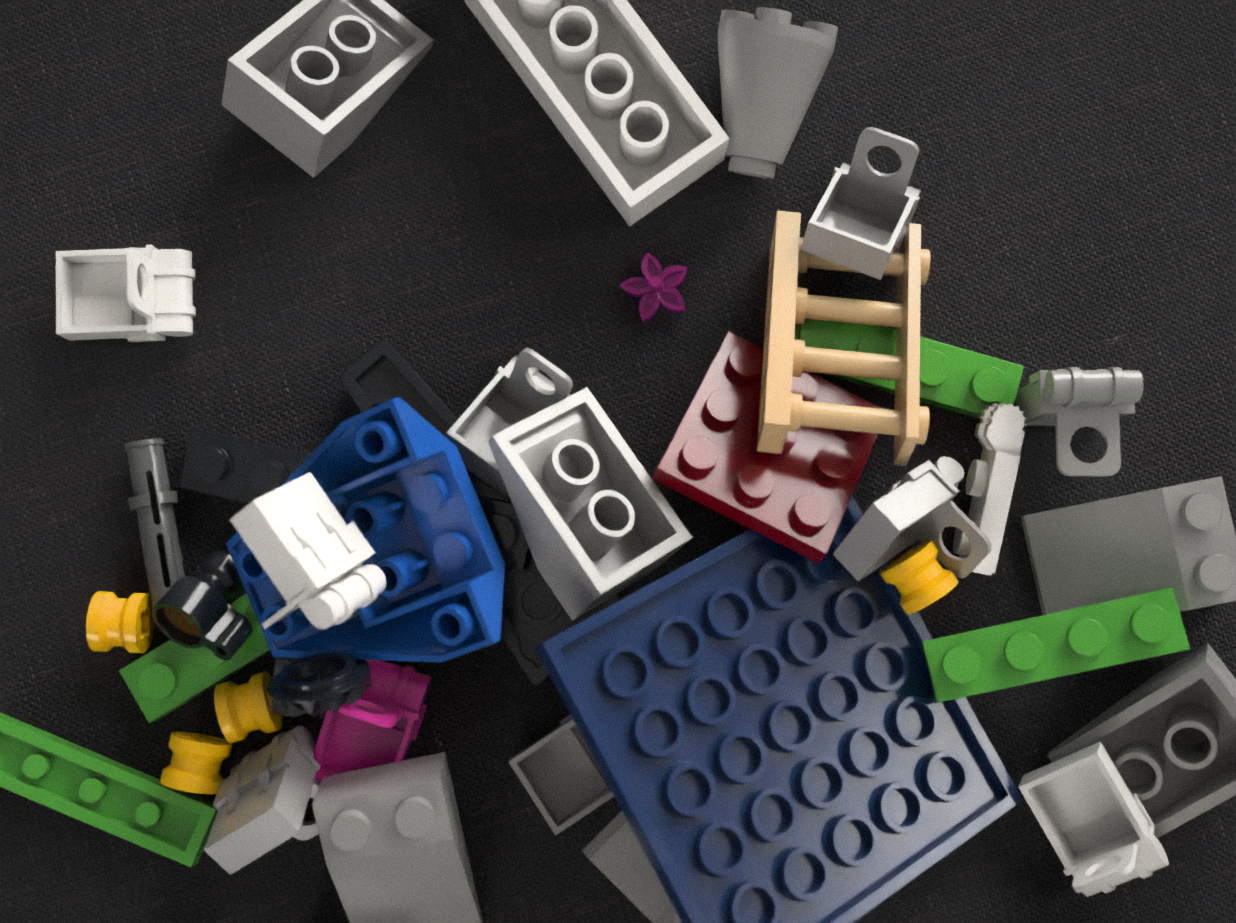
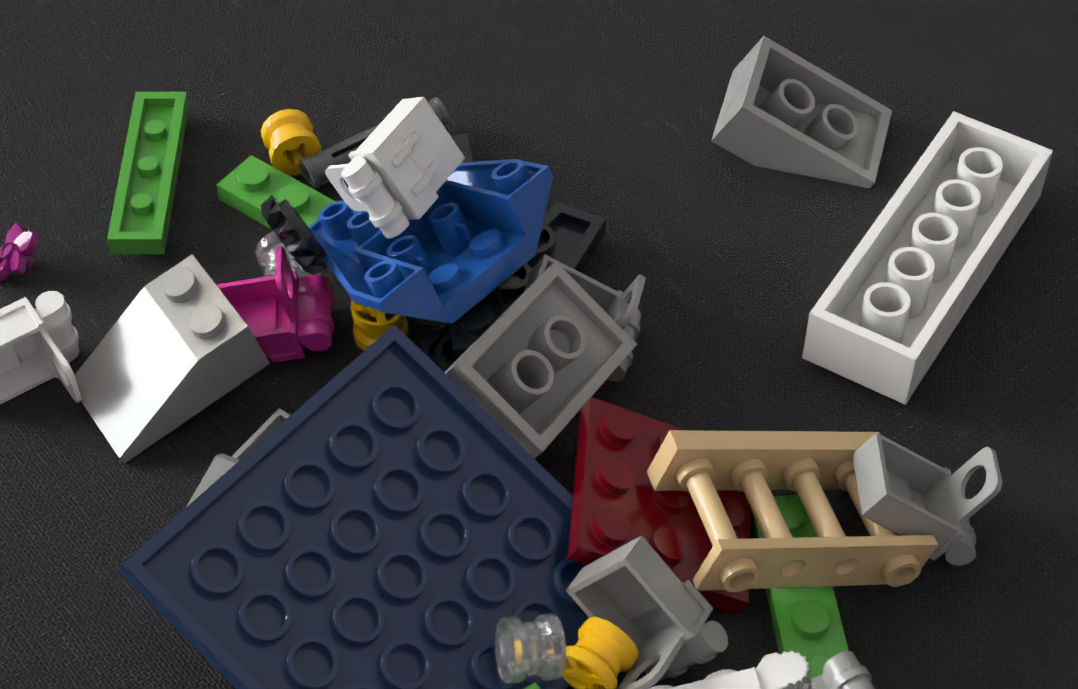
camera: 70 degrees right, 35 degrees down
white piece [56,245,196,342] -> none
black piece [152,550,253,661] -> none
yellow wheel [160,732,232,794] -> none
light grey piece [204,725,320,875] -> none
yellow wheel [214,671,282,744] -> none
magenta plant [619,252,688,323] -> none
light grey cone [717,7,838,179] -> none
none -> clear wheel [495,613,566,684]

